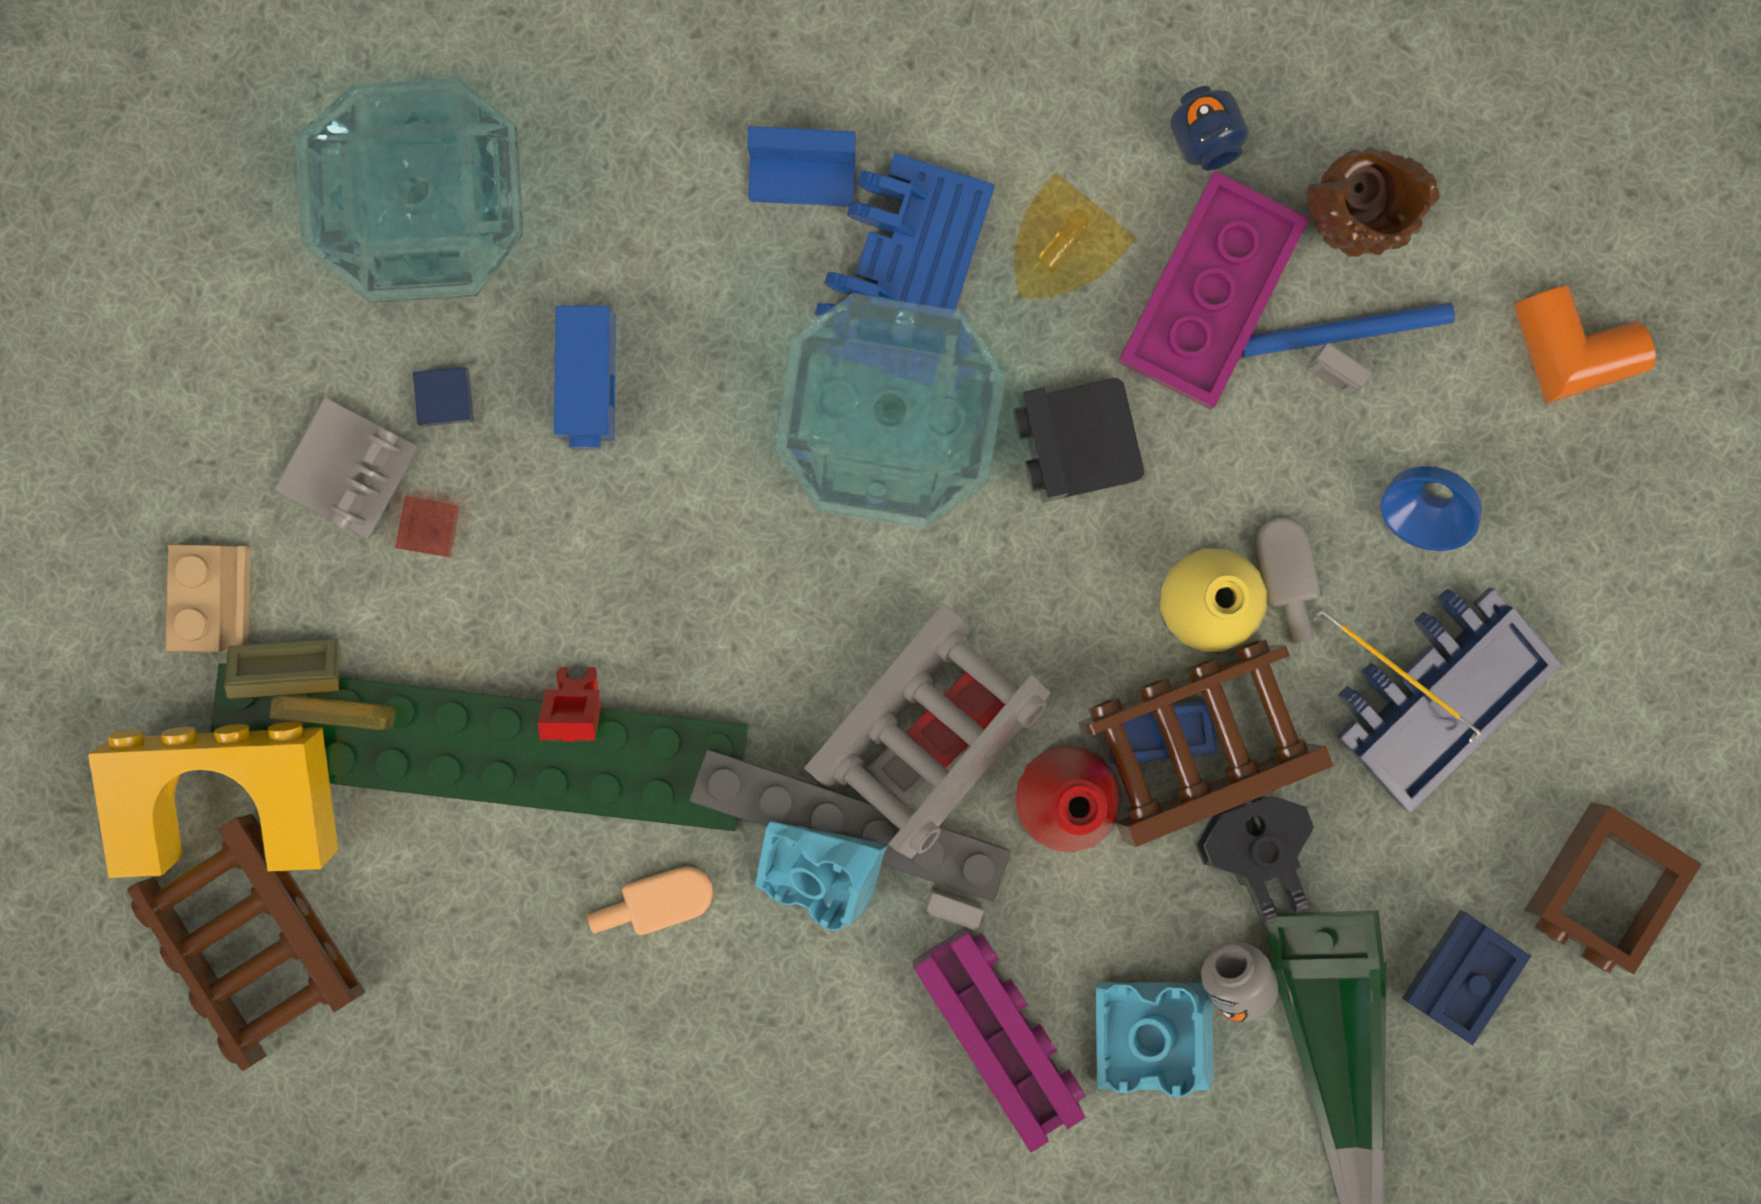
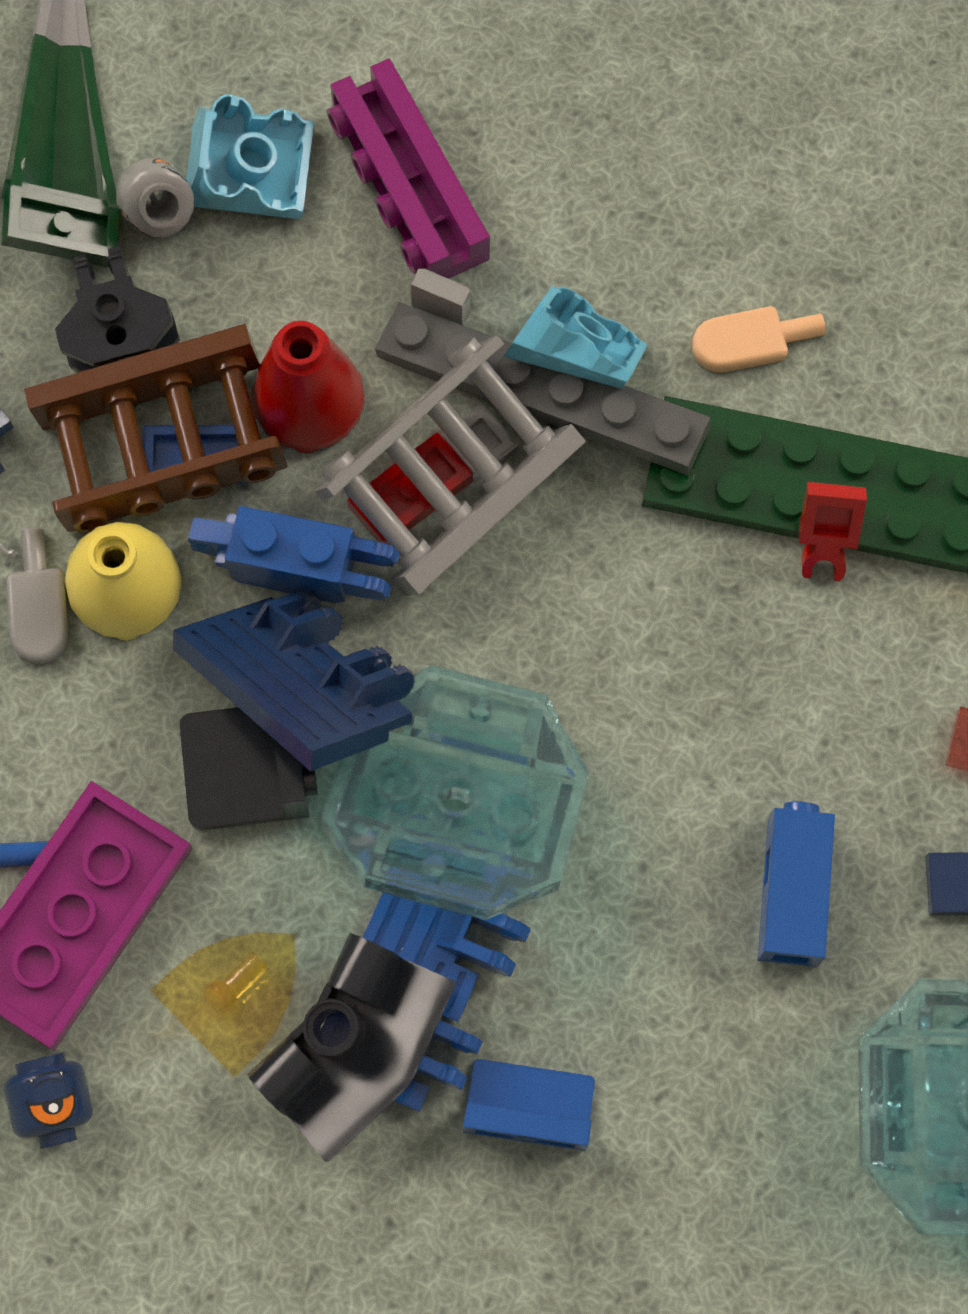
camera: 175 degrees left, 15 degrees down
none -> dark blue hinge [173,589,416,771]
none -> blue hinge [188,506,400,603]
none -> black panel [247,933,456,1162]

